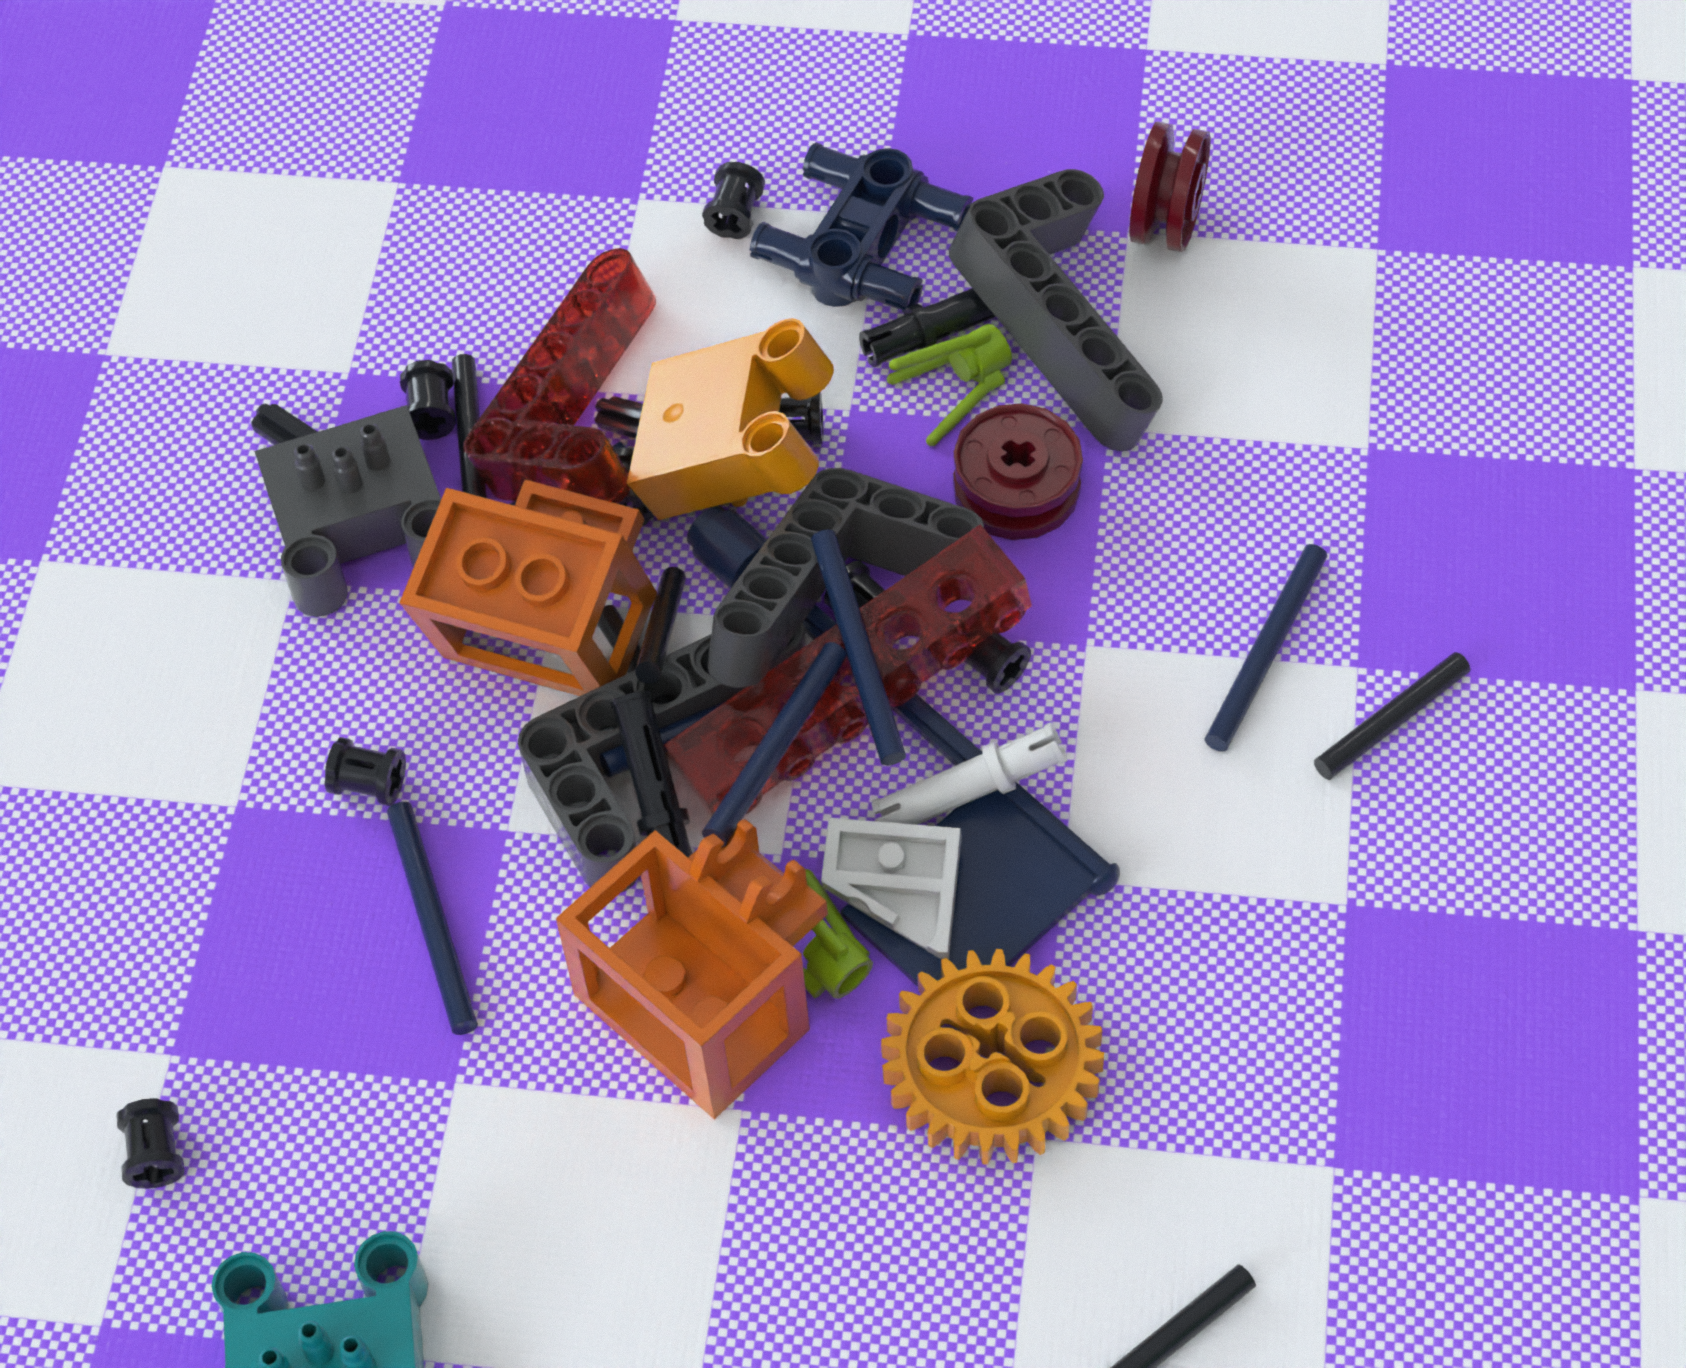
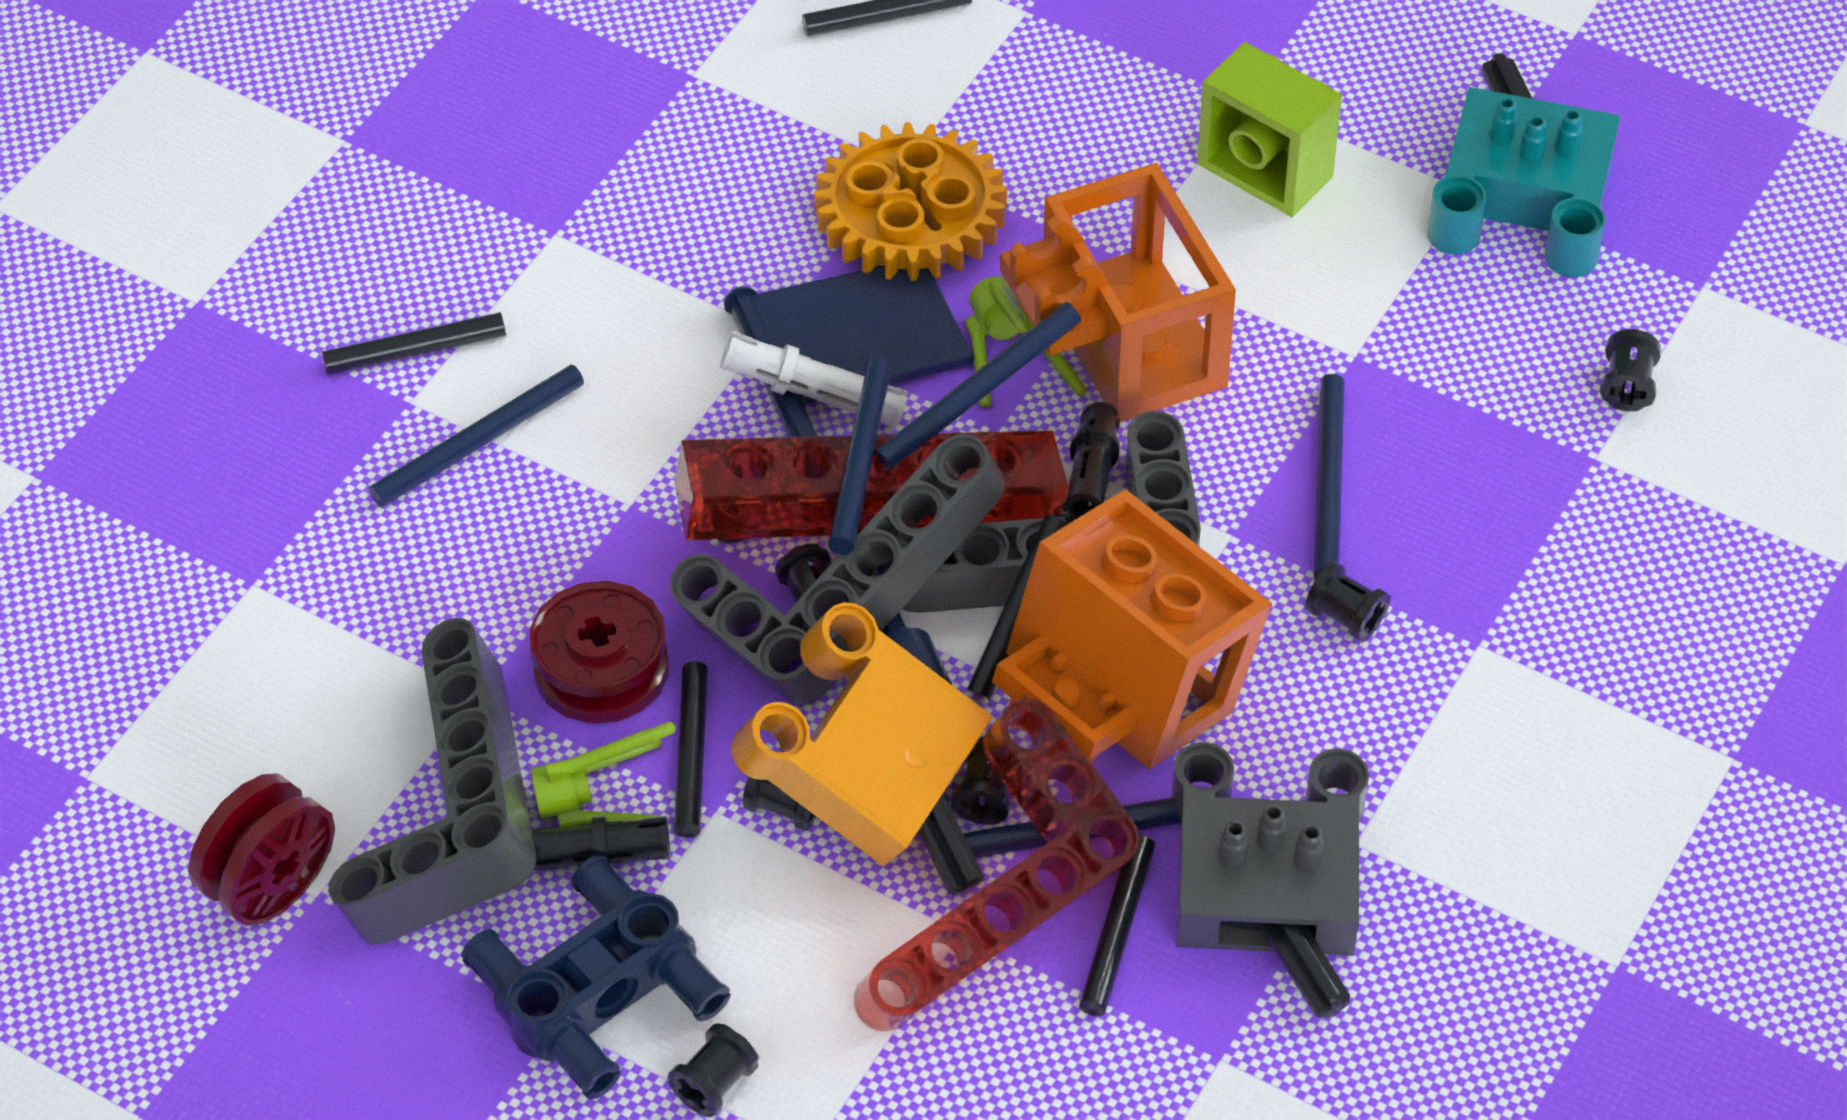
camera: 160 degrees left, 5 degrees down
black bush [400,360,456,440] -> none
white wing [821,818,962,959] -> none
none -> black bar [674,661,708,838]
none -> lime brick [1197,41,1342,217]

